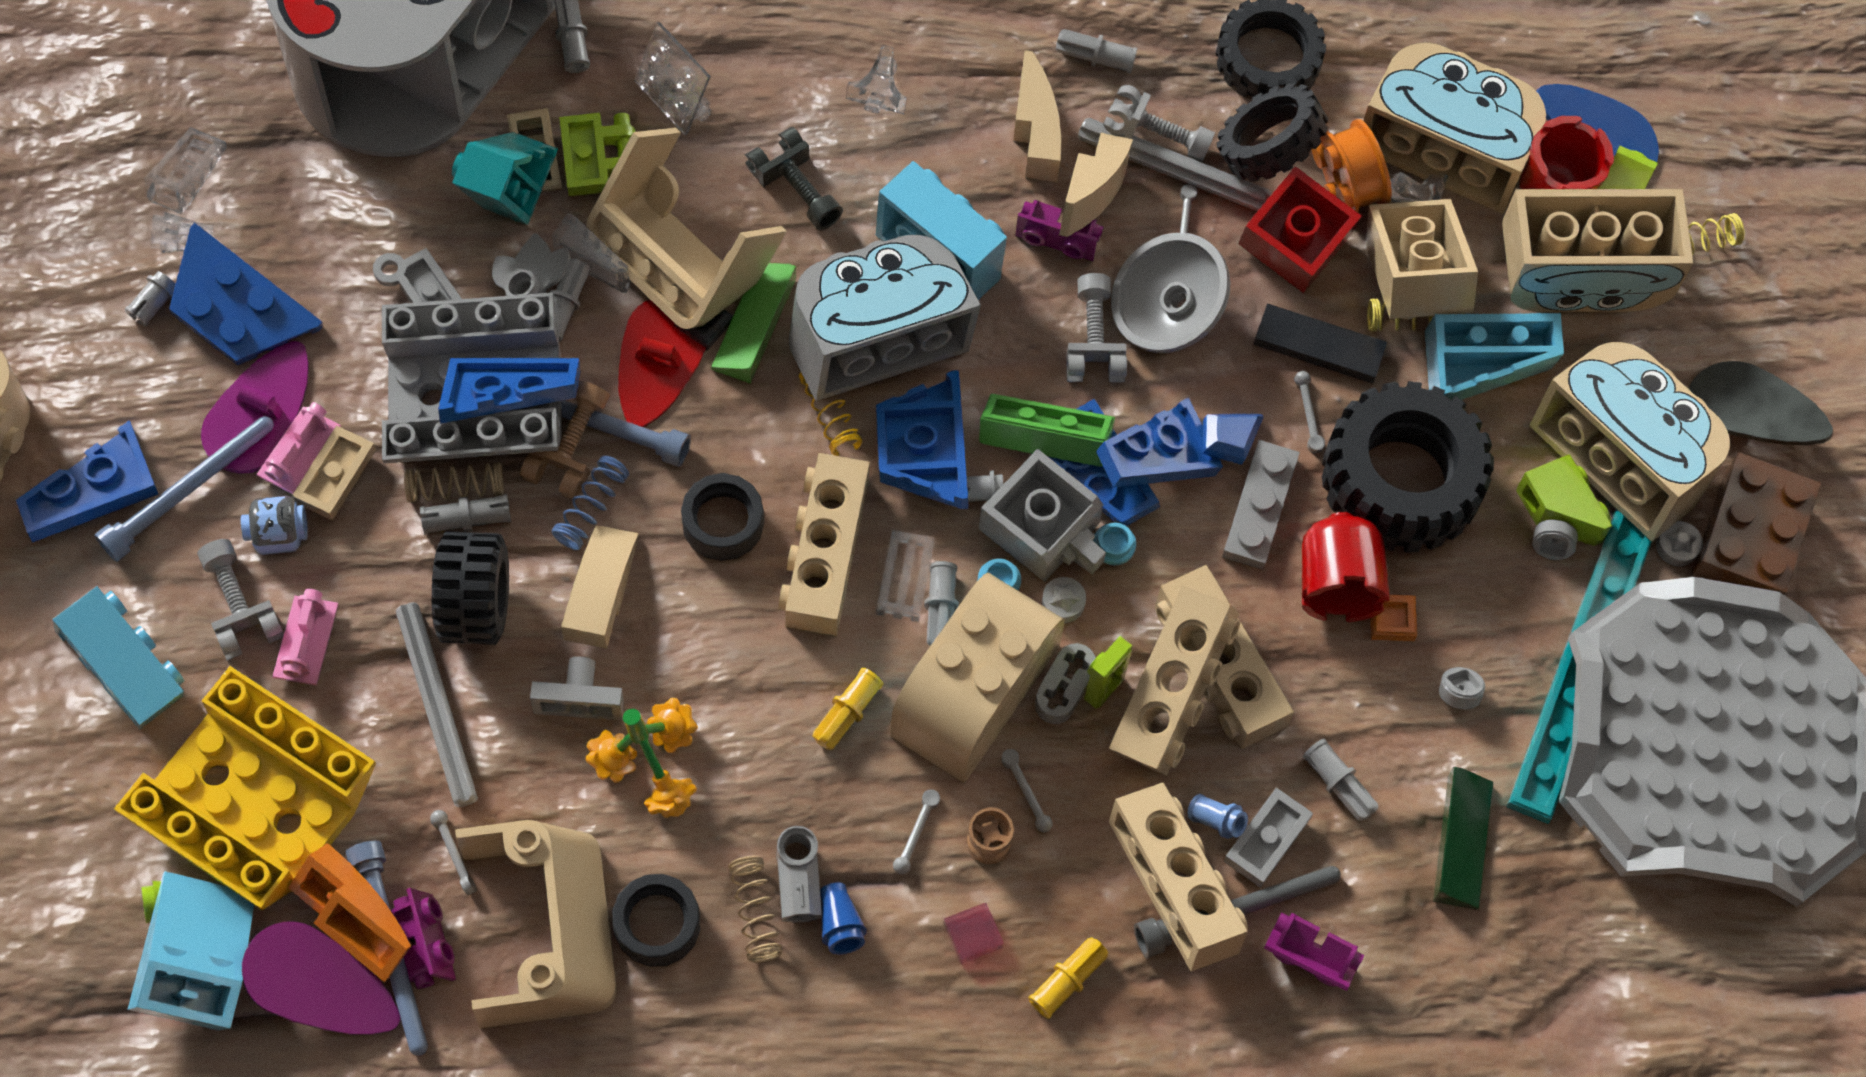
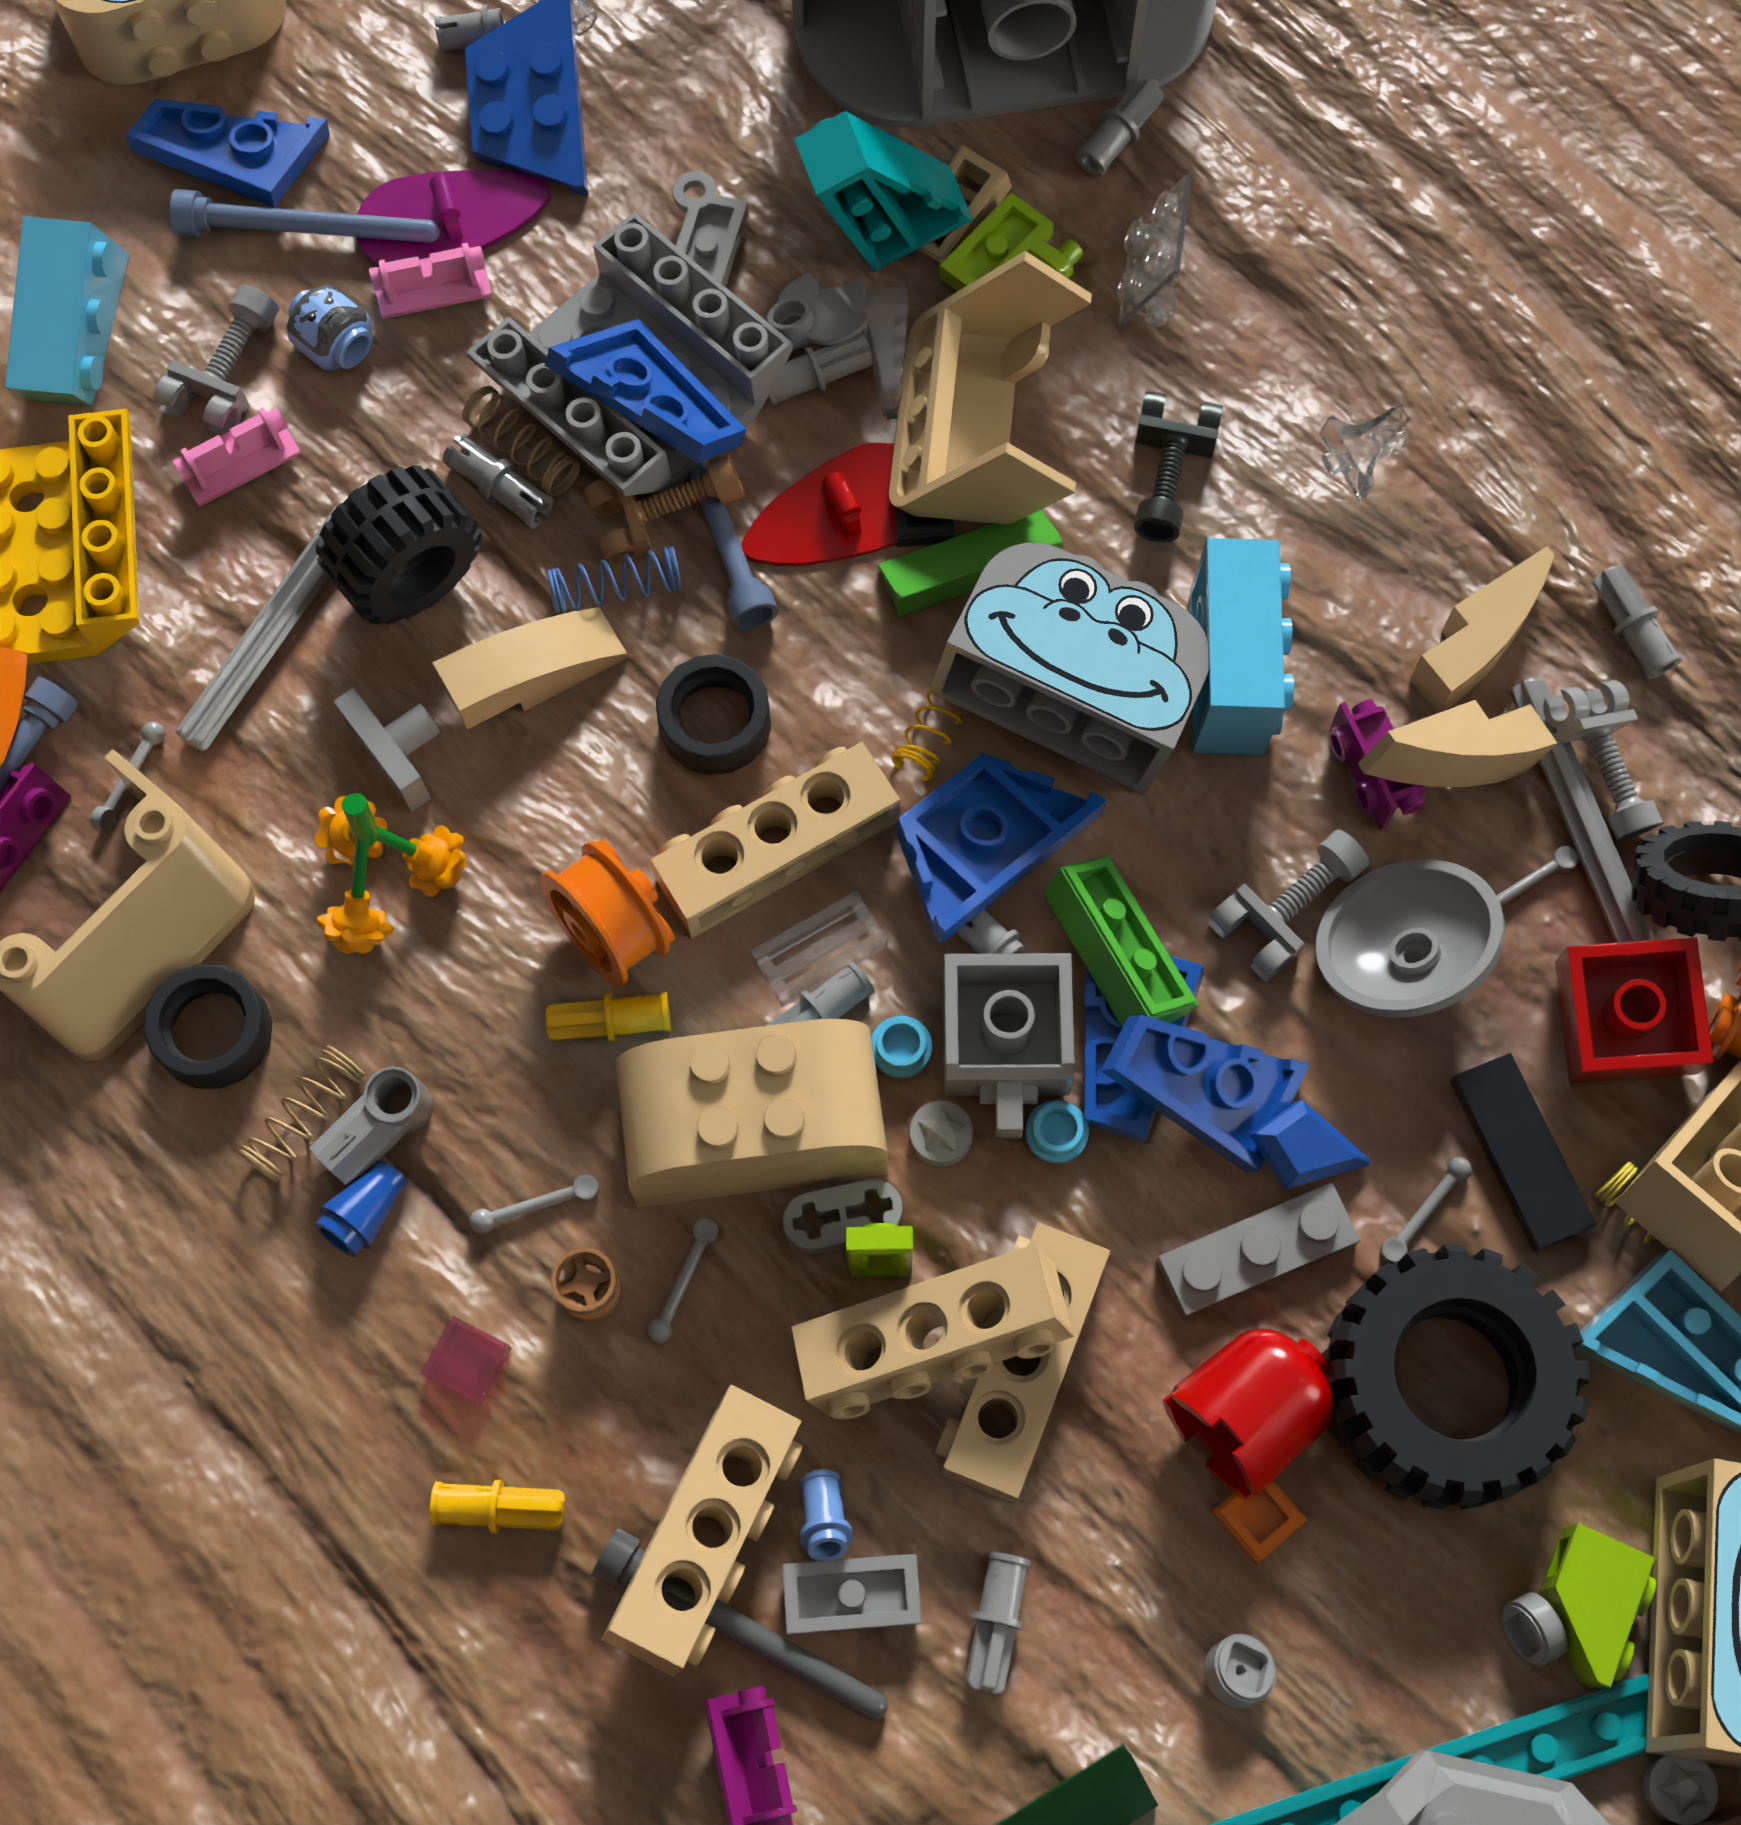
camera: 55 degrees right, 5 degrees up
tan plate [292,426,376,521] -> none
none -> orange wheel [539,839,675,987]

